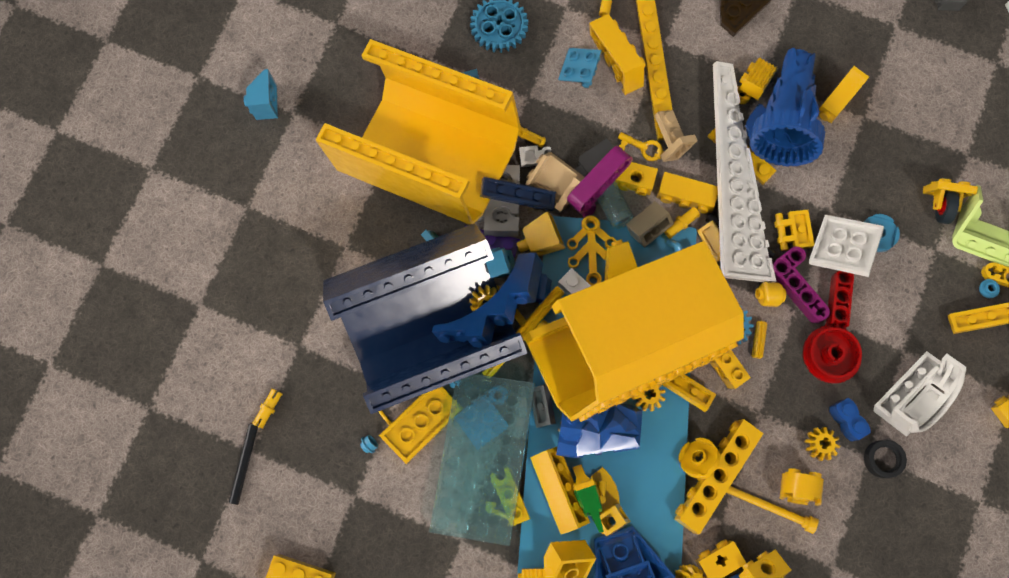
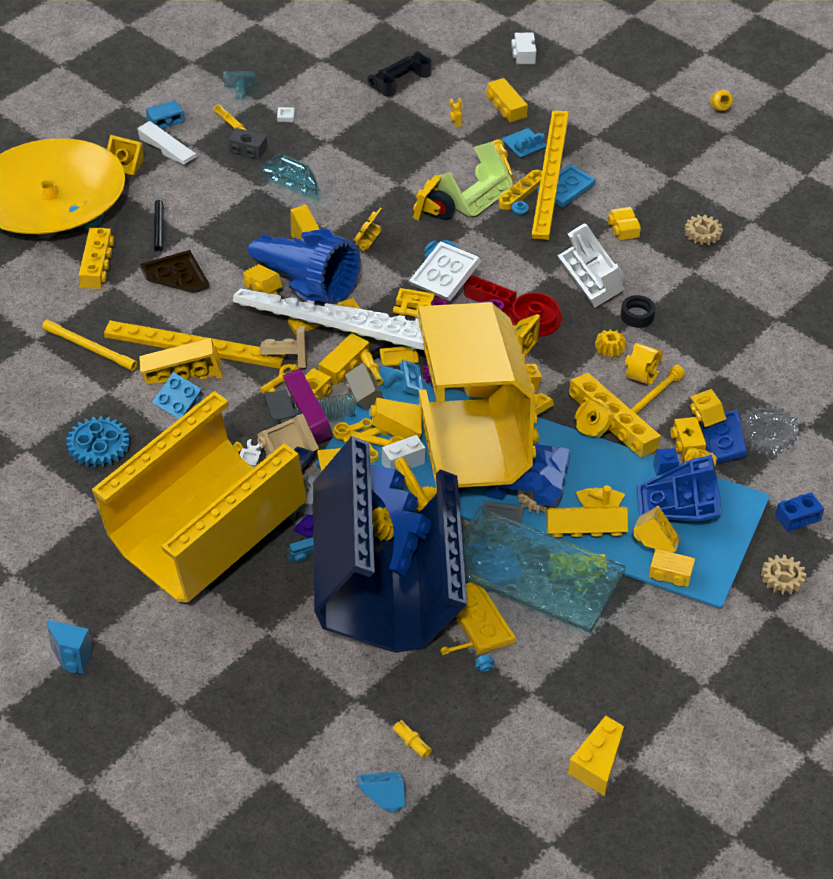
camera: 75 degrees left, 30 degrees down
black piece [229,424,258,505] -> none
green animal [572,464,604,533] -> none
yellow brick [600,504,631,536] -> none
blue brick [829,398,871,441] -> none
none -> clear light blue wedge [261,153,319,202]
none -> yellow hinge [354,207,382,251]
none -> dark azure slope [356,771,405,812]
none -> yellow slope [516,314,540,357]
none -> blue brick [654,448,679,476]

